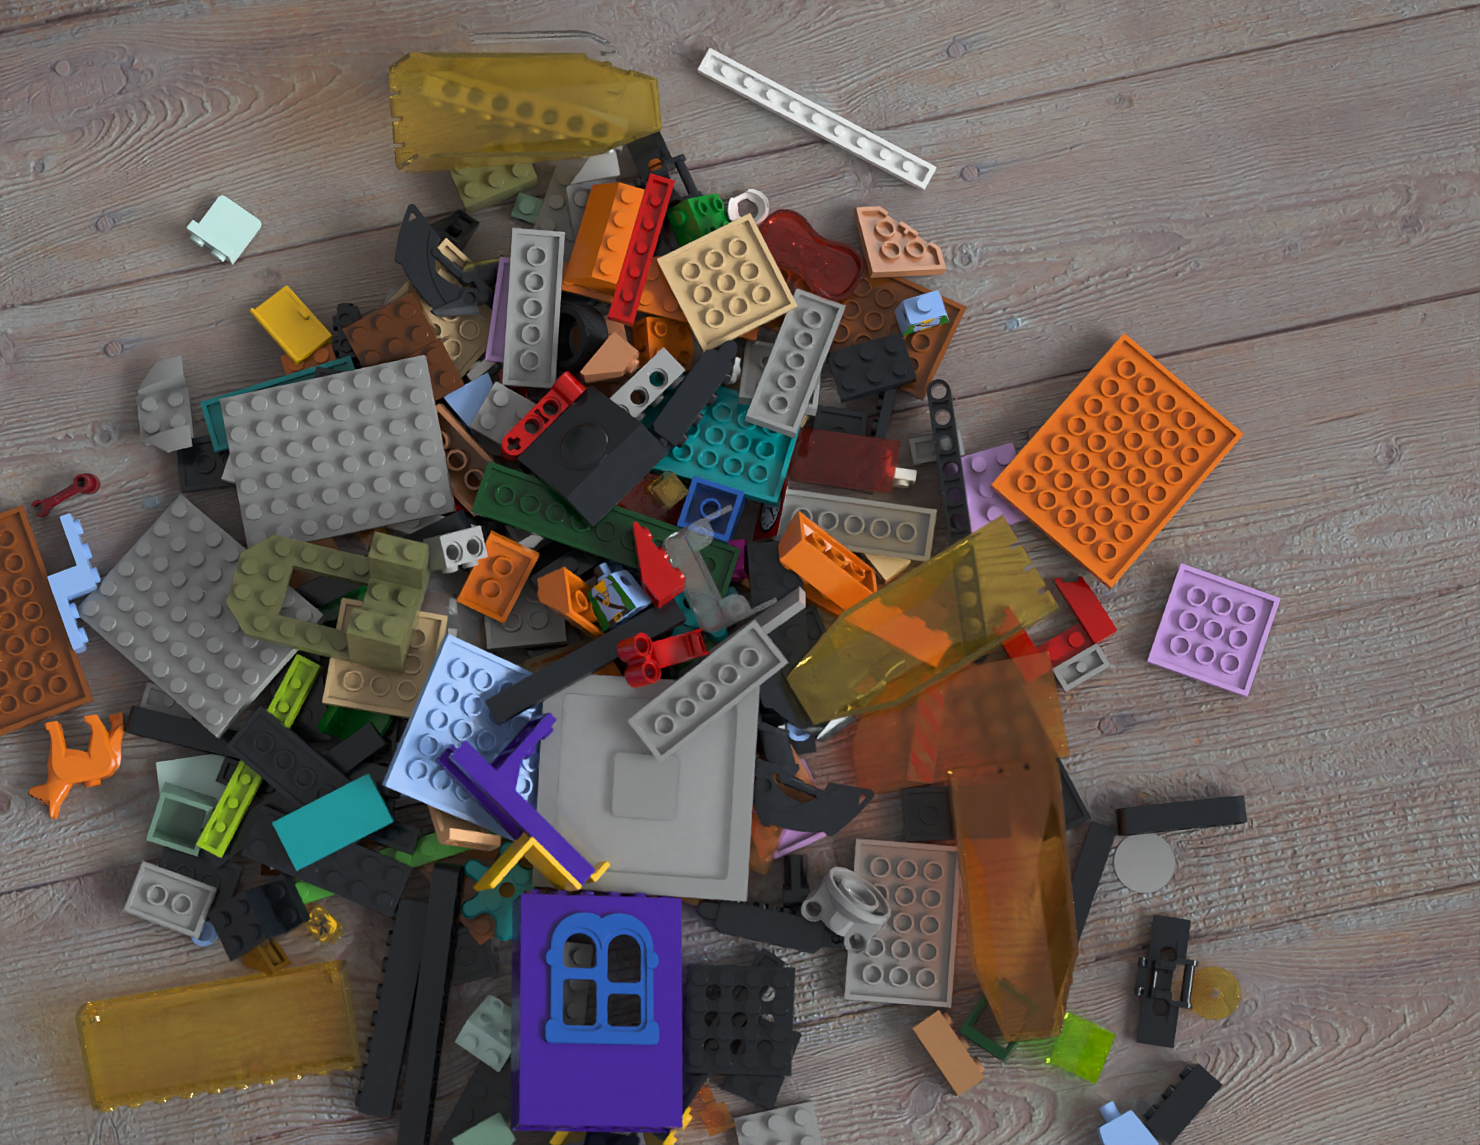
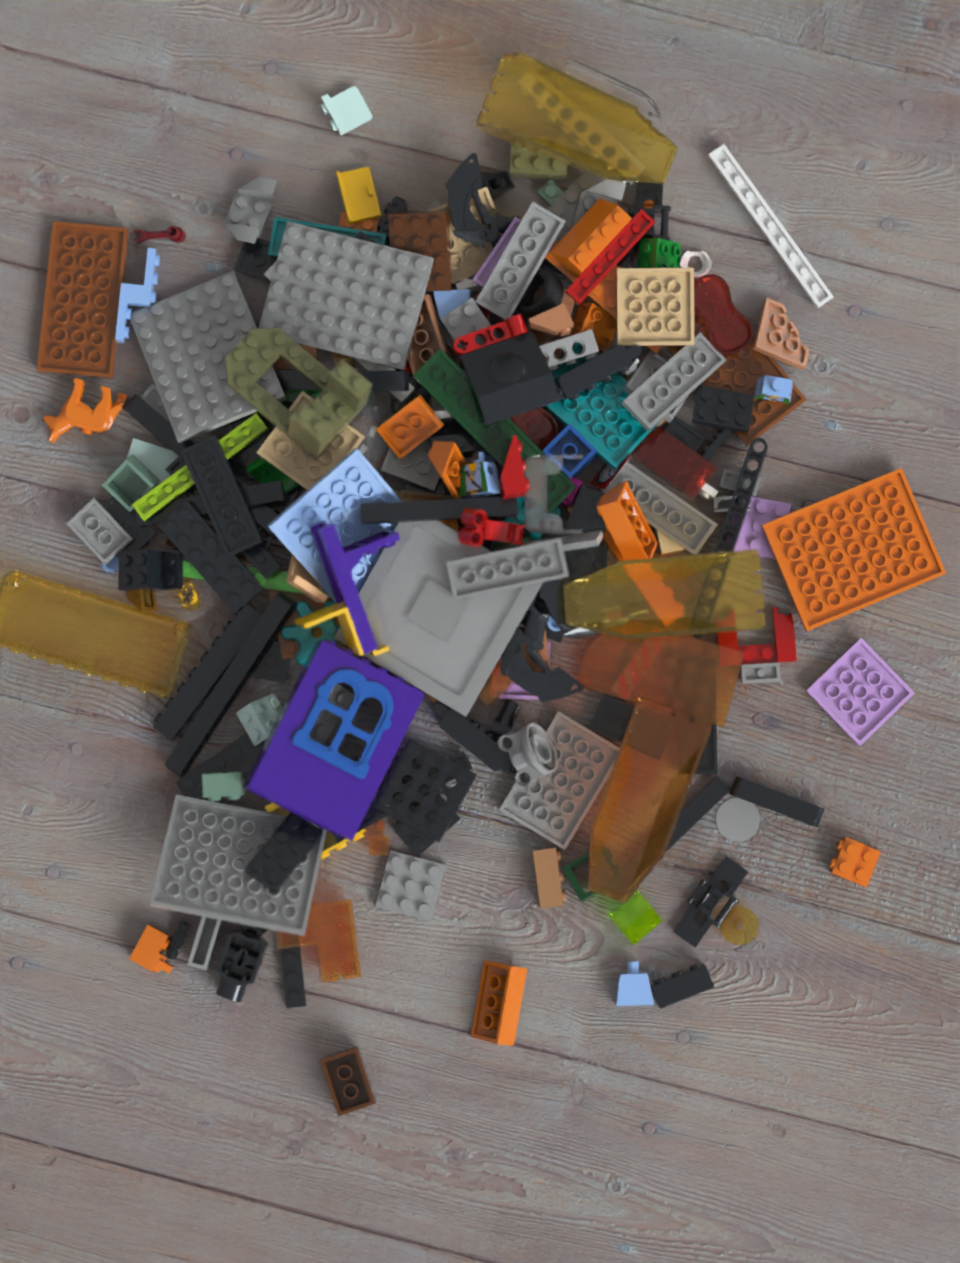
camera: 30 degrees right, 5 degrees up
teal tile [272,773,394,871] -> none
light grey brick [423,526,488,574] -> none
clear yellow brick [647,471,689,509] -> none
none -> sticker [714,496,750,512]
none -> orange plate [829,837,881,888]

